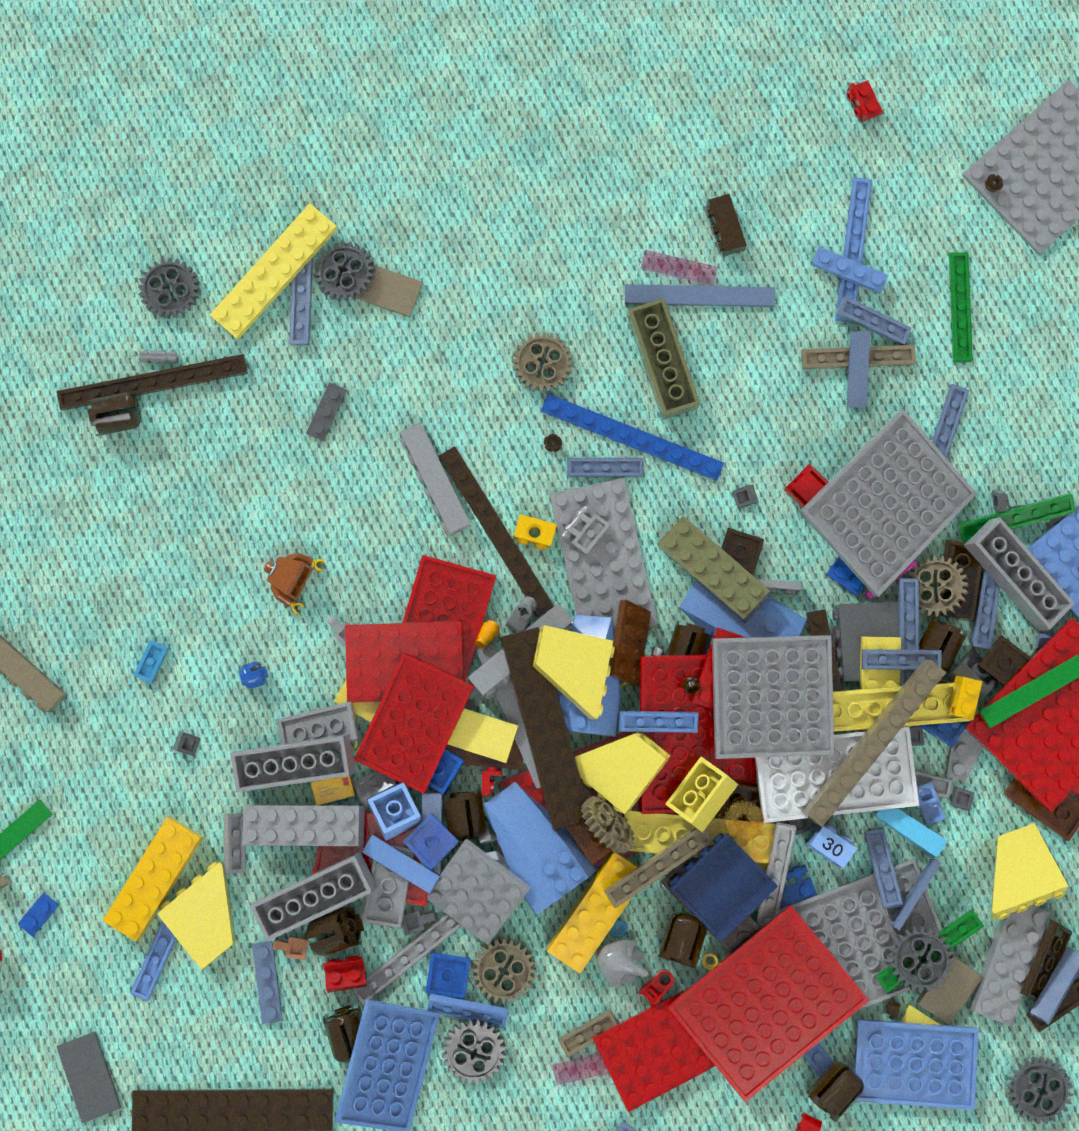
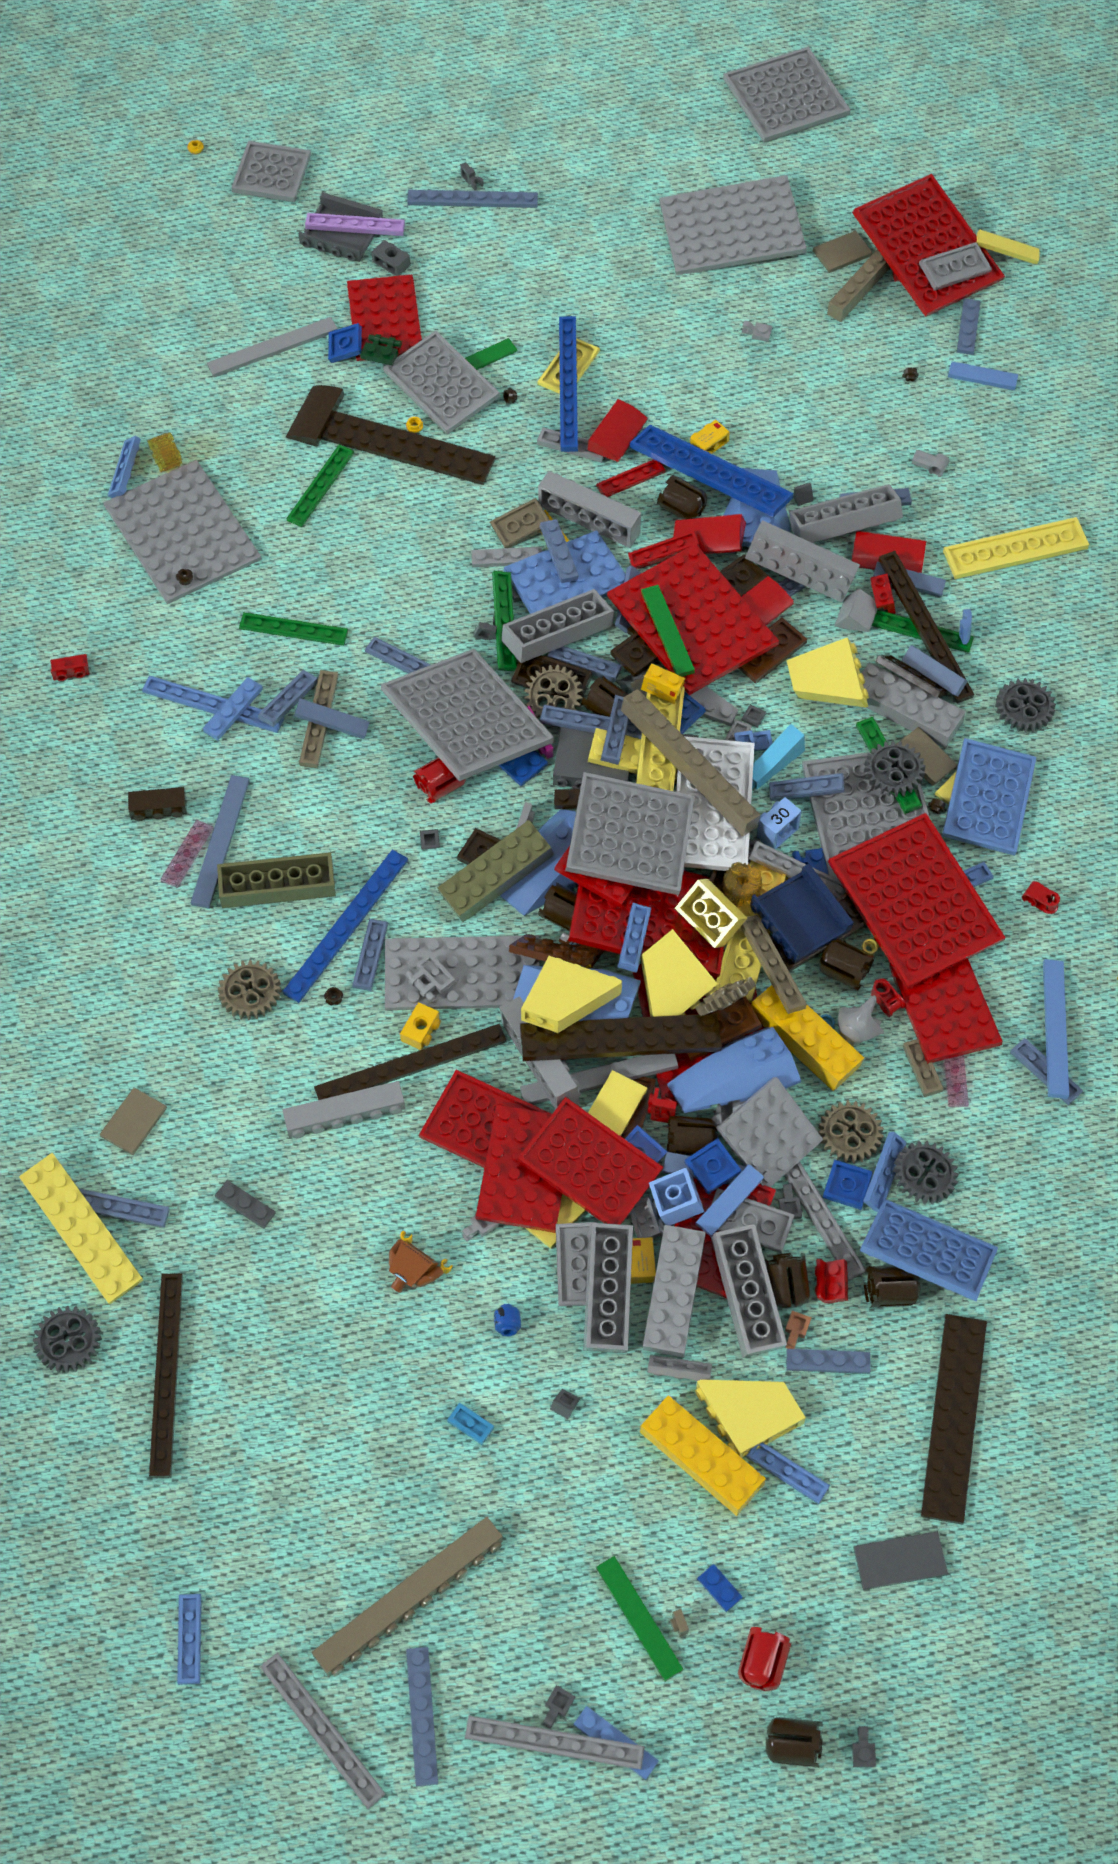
camera: 75 degrees left, 20 degrees down
dark brown cylinder [88,392,141,437] -> none
light grey axle [139,351,177,363] -> none
dark grey gear [314,242,376,302] -> none
light orange cone [475,620,500,649] -> none
light grey piece [505,597,537,632] -> none
dark brown plate [681,677,701,694] -> none
dark brown cylinder [806,1061,864,1122] -> none
sand blue tile [889,858,941,930] -> none

